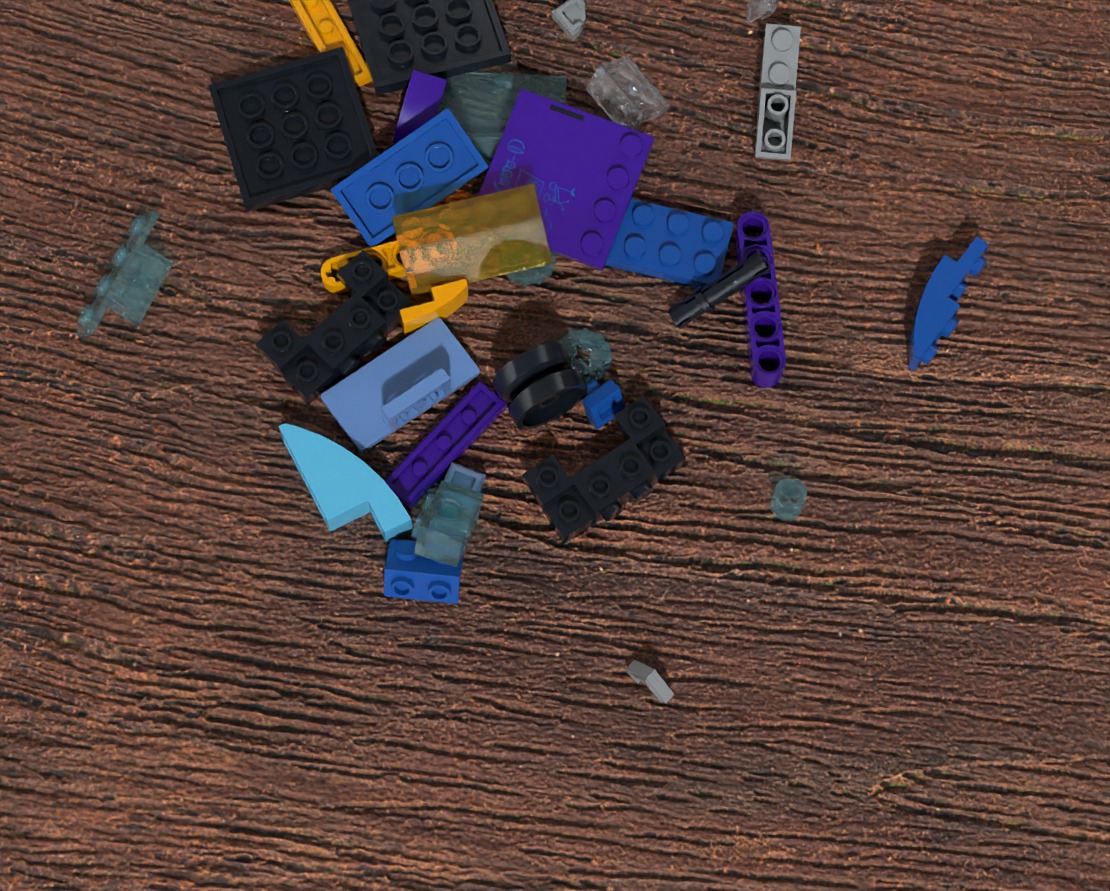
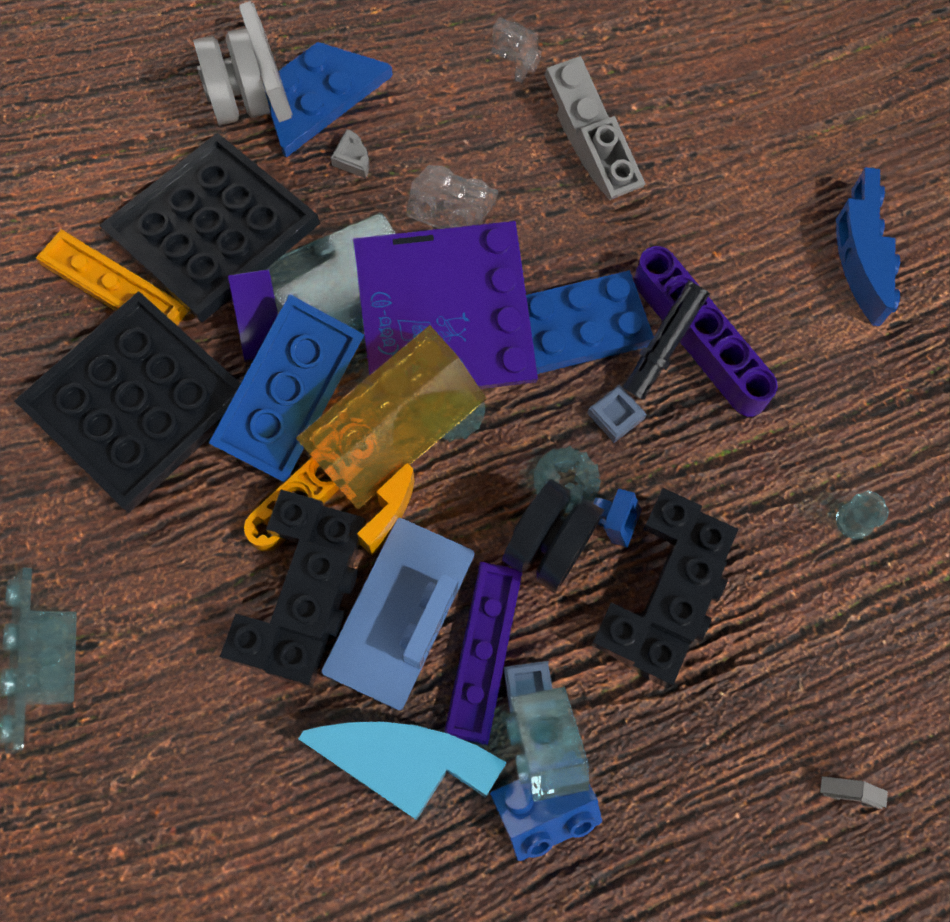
camera: 30 degrees left, 0 degrees up
none -> sand blue tile [587,385,647,443]

